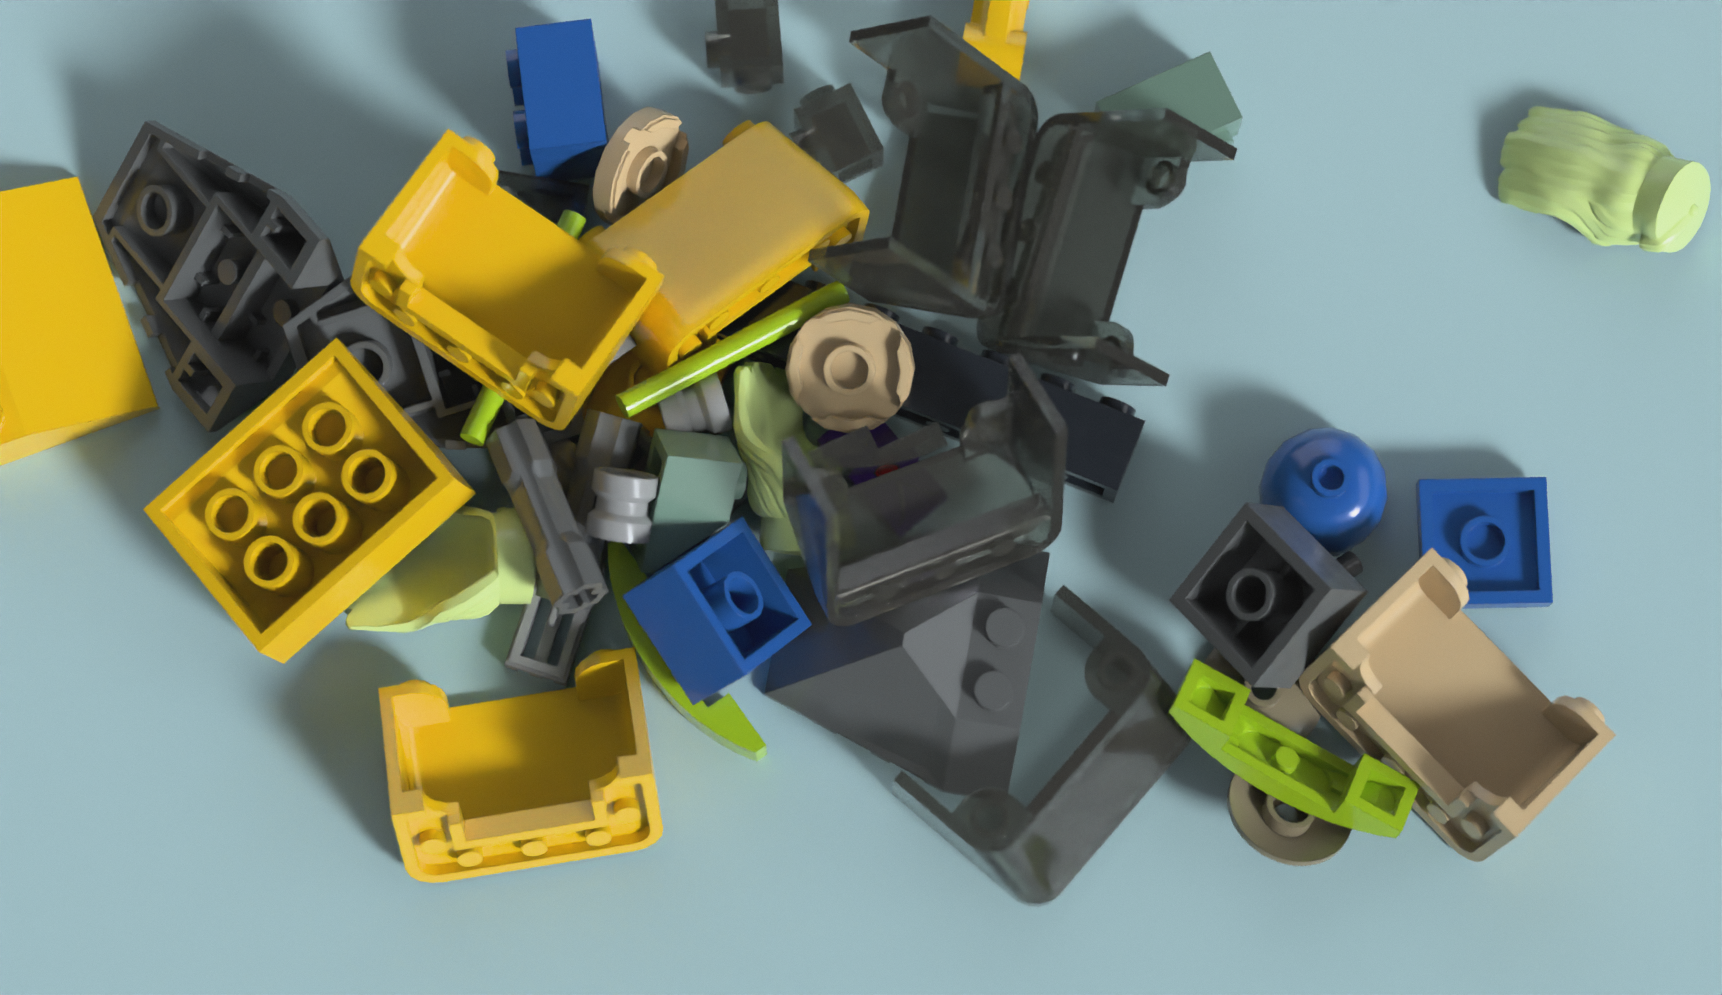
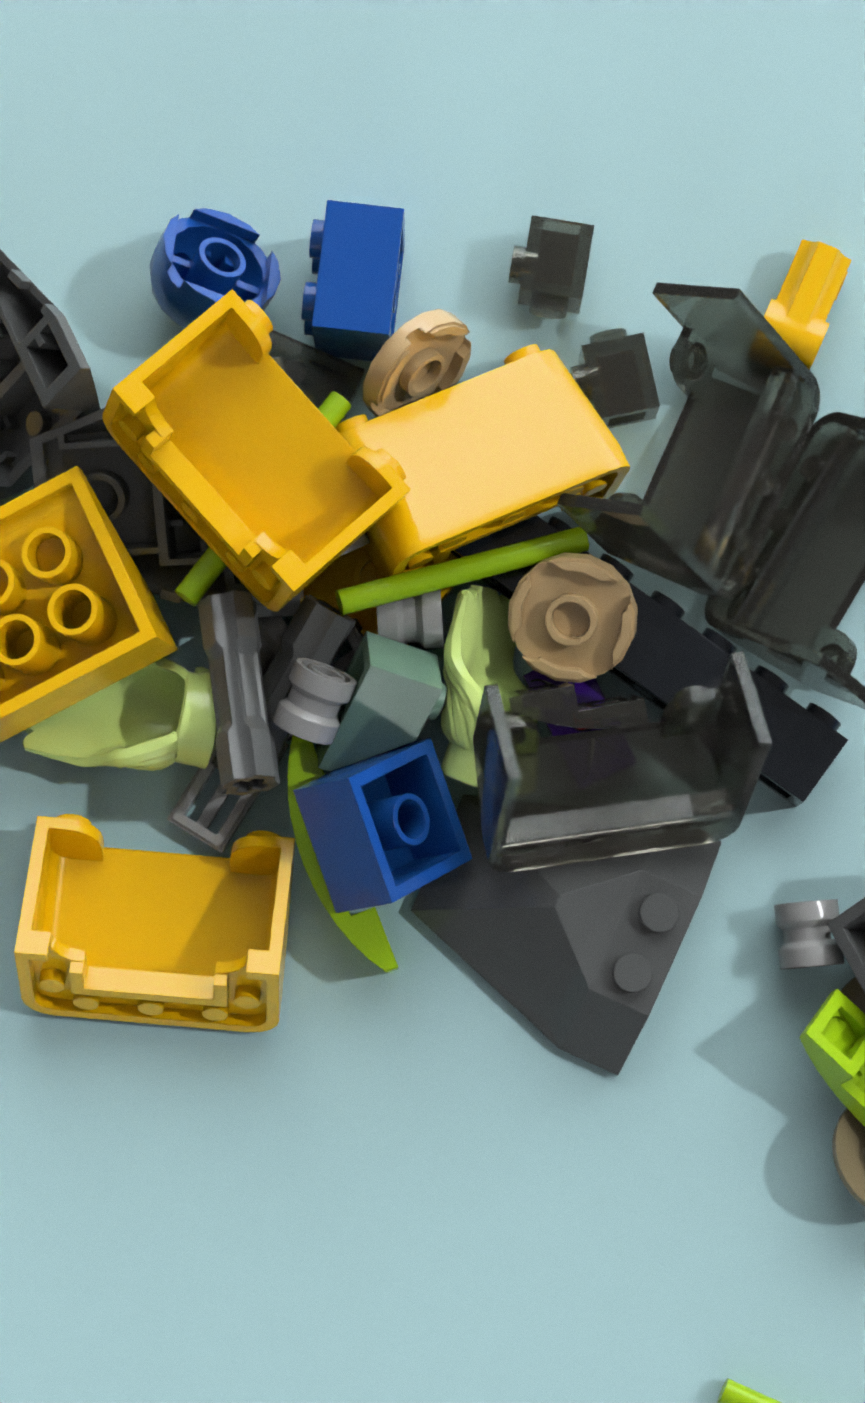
camera: 15 degrees right, 5 degrees up
clear smoke windscreen [892,585,1191,907] -> none
none -> blue cylinder [149,208,281,328]
none -> light grey wheel [774,899,844,970]

